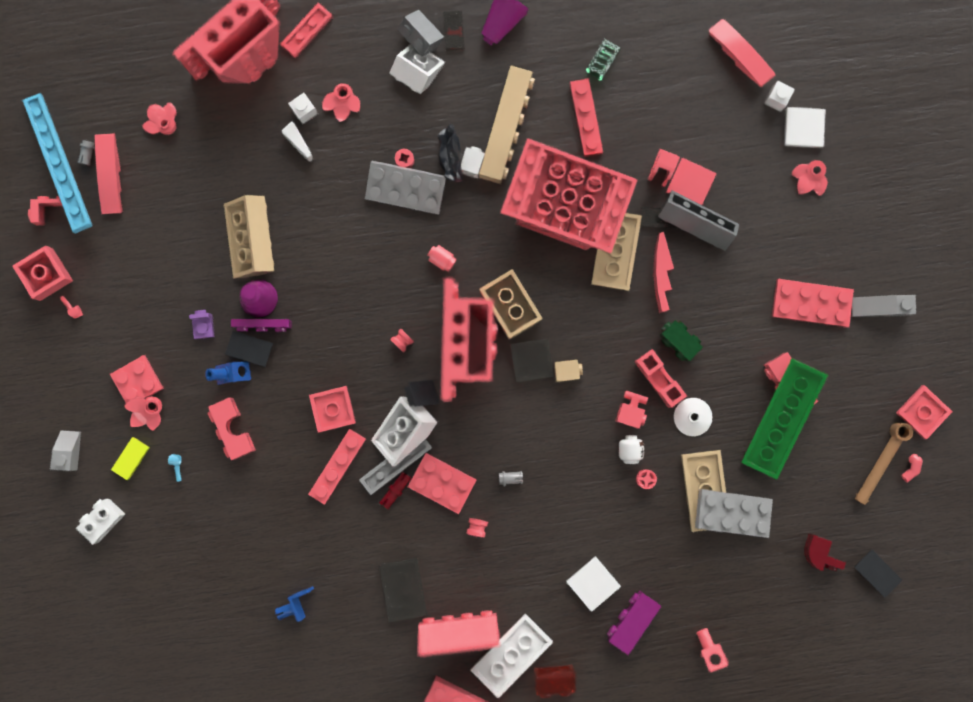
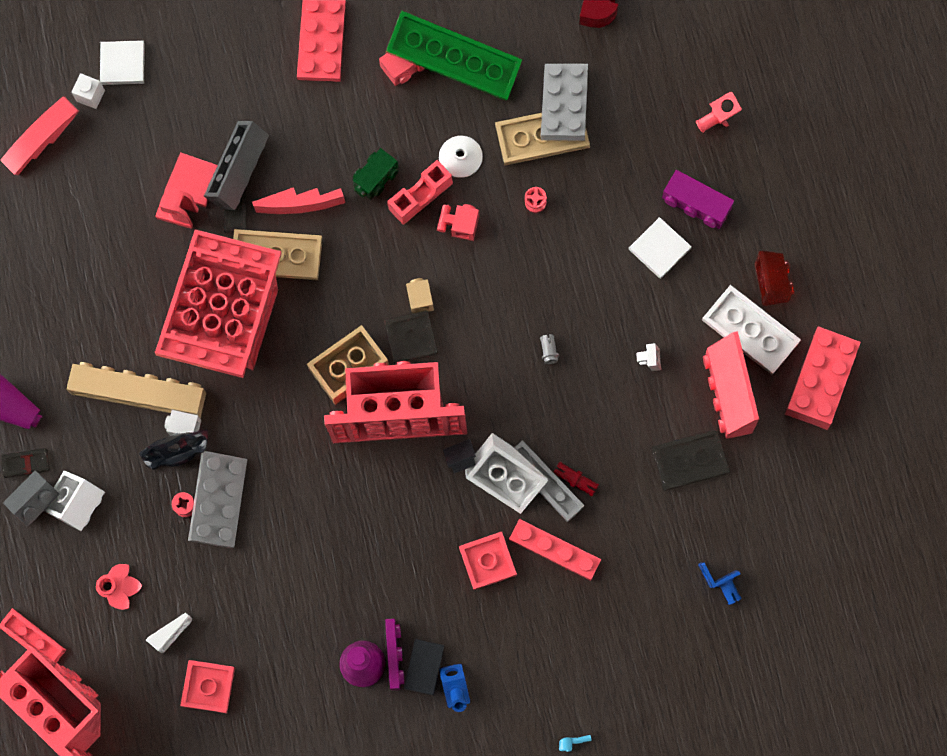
camera: 85 degrees left, 10 degrees down
medium lavender bracket [189,310,215,339] -> none
coral arch [208,397,256,460] -> none
tan slope [224,195,274,278] -> none
white brick [288,93,318,124] -> none
coral wheel [390,329,414,353] -> none
coral plate [408,453,477,514] -> none
coral brick [427,245,457,272] -> none
coral wheel [466,518,488,537] -> none
coral plate [570,79,603,157] -> none
clear green slope [586,39,621,81] -> none
white head [619,435,644,464] -> none
coral plate [792,160,828,196] -> none
none -> coral plate [180,660,235,714]
none -> white tile [637,343,661,371]

